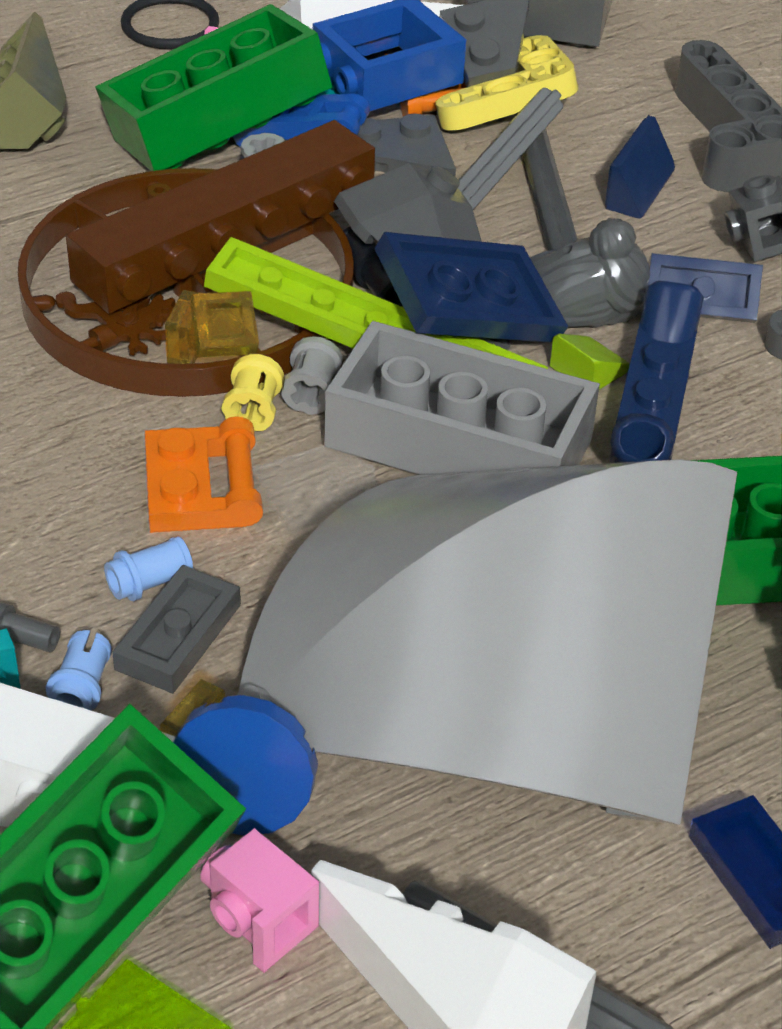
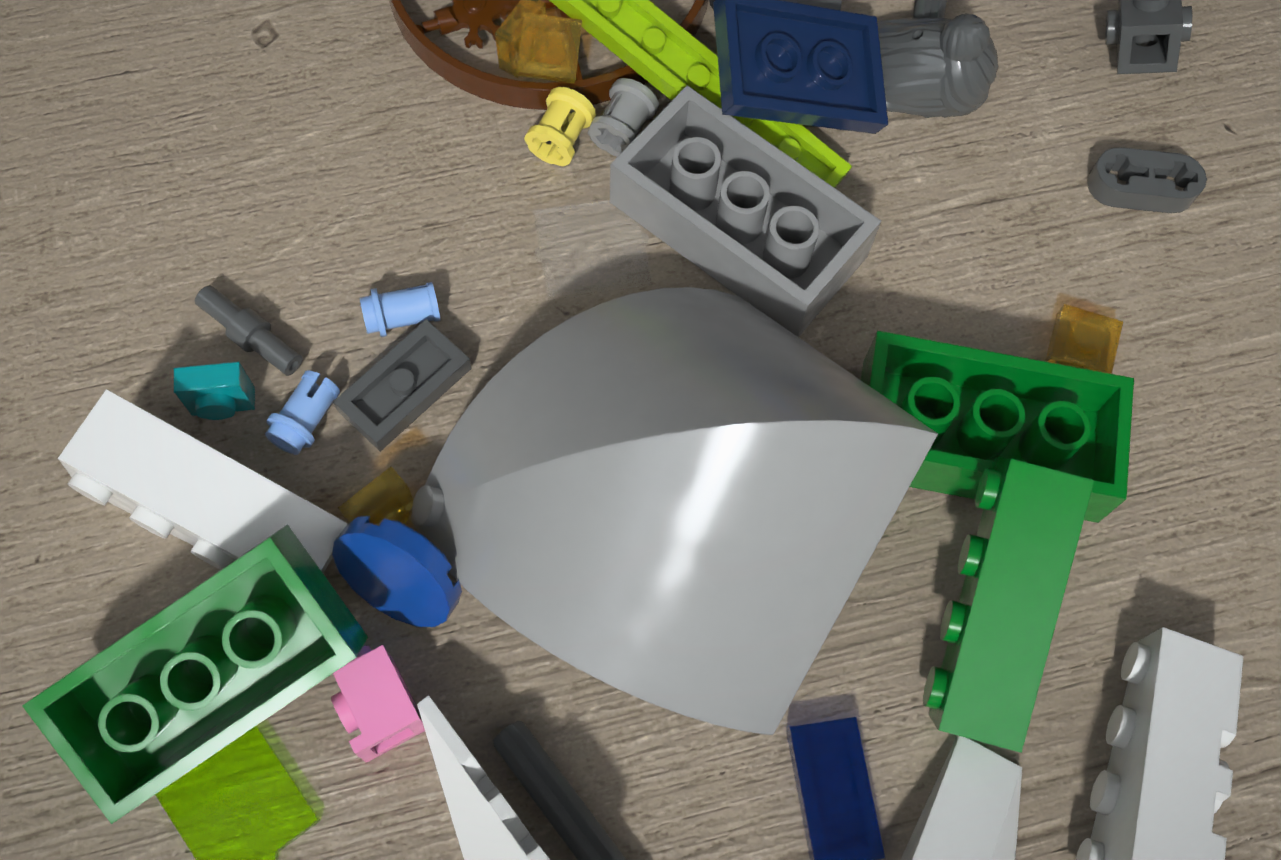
camera: 15 degrees right, 25 degrees up
orange plate [145,416,263,533] -> none
lime slope [550,333,630,390] -> none
dark blue plate [609,281,704,463] -> none
dark blue panel [648,253,763,323] -> none

